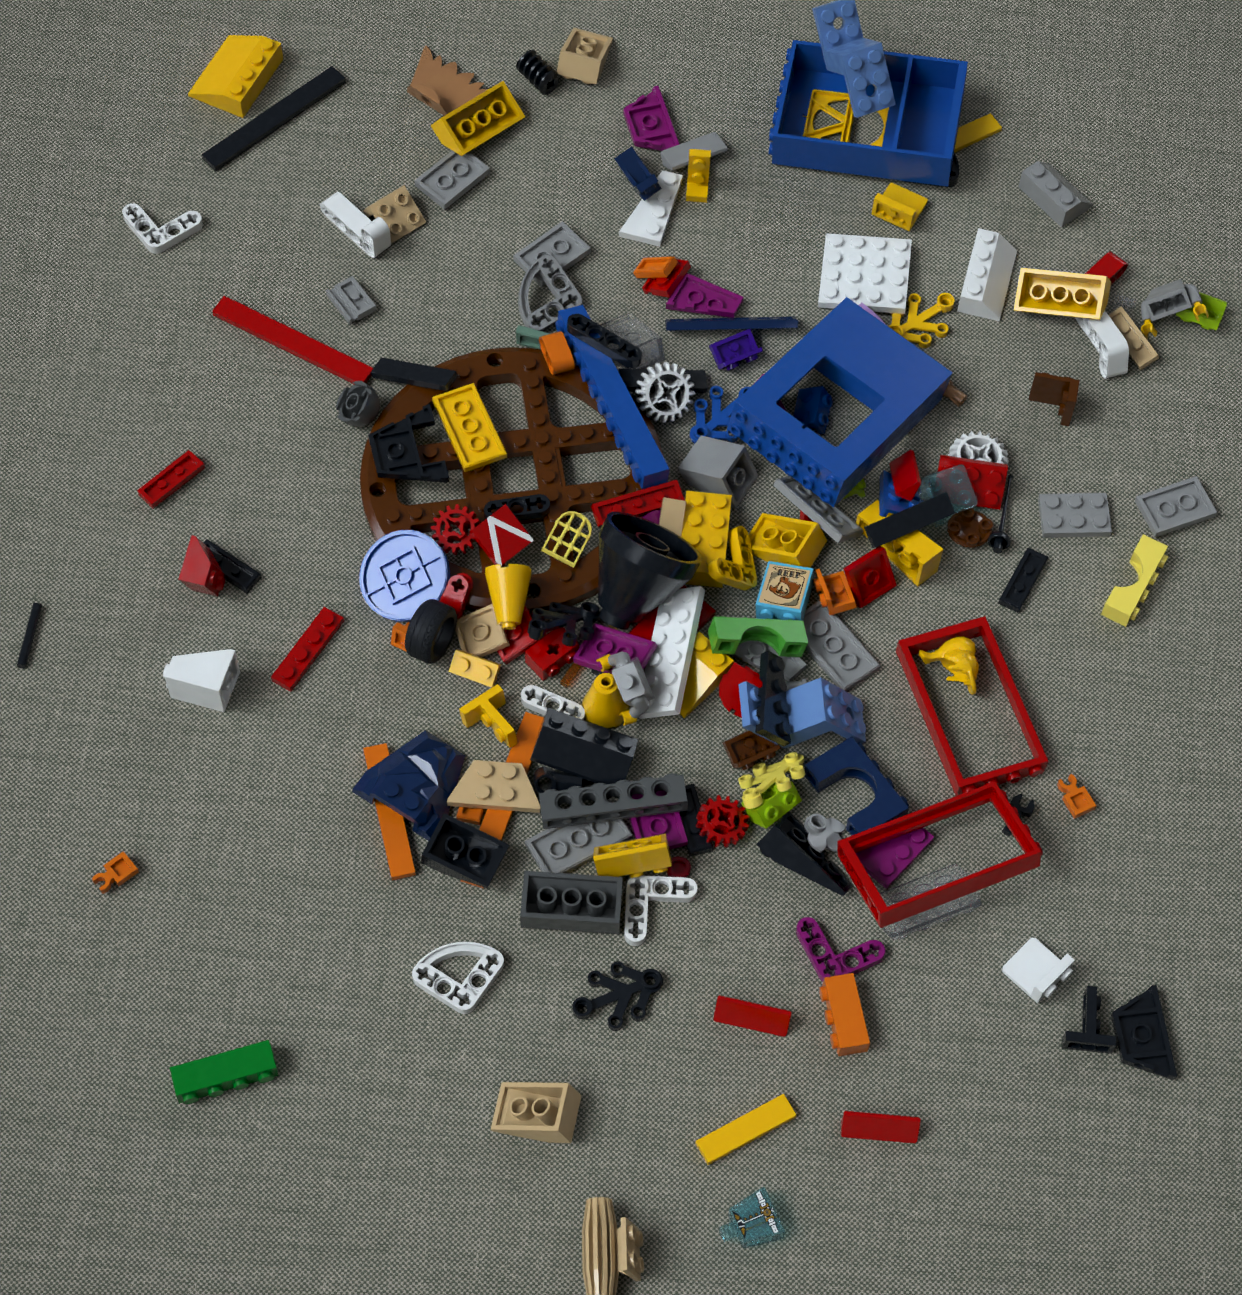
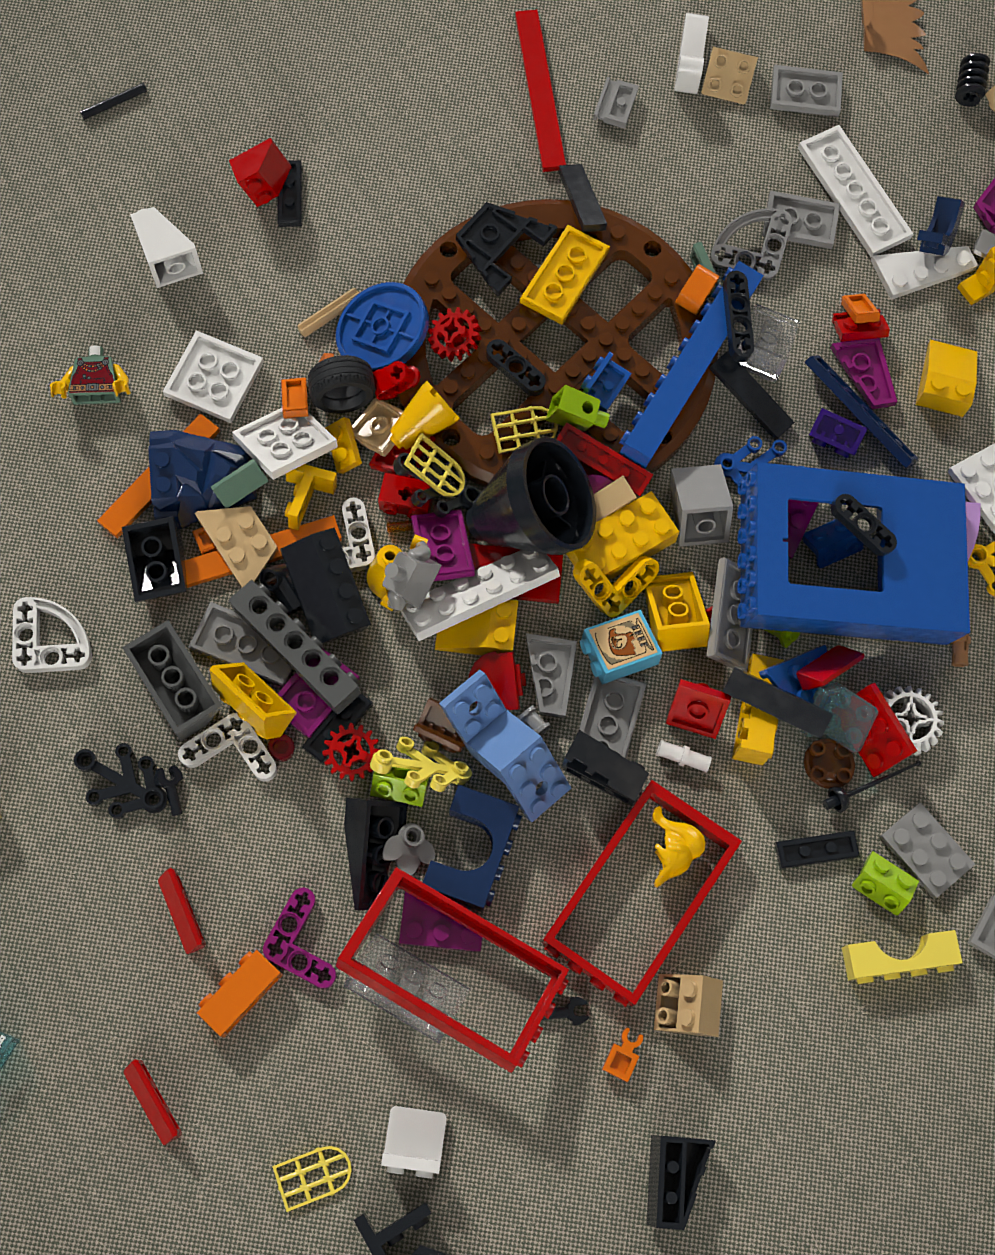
camera: 50 degrees right, 10 degrees up
red plate [137,450,205,509] -> none
red plate [271,607,344,692] -> none
dark grey cylinder [336,381,380,427] -> none
yellow slope [430,81,525,156] -> none
red tile [470,504,534,566] -> none
white gear [635,362,695,423] -> none
yellow tile [695,1094,797,1165] -> none
bright green arch [708,616,808,657] -> none
black wing [755,651,791,747] -> none
orange bracket [813,568,856,615] -> none
none -> torso [50,345,131,405]
none -> black bar [154,765,183,817]
none -> white plate [163,330,264,423]
none -> sand green tile [211,459,268,508]
none -> white plate [232,408,338,480]
none -> light yellow window [272,1146,352,1212]
none -> orange tile [281,378,309,418]
none -> tan axle [298,288,359,337]
none -> light yellow window [404,433,465,497]
none -> lime torso [546,385,610,431]
none -> black wedge [561,730,649,806]
none -> blue bracket [581,351,632,413]
none -> black wedge [646,1135,716,1230]
none -> tan slope [654,974,723,1037]
none -> white pin [656,740,712,773]
none -> white plate [798,125,913,257]
none -> black beam [830,494,897,556]
none -> lime bracket [852,851,919,916]
none -> yellow slope [915,340,977,417]

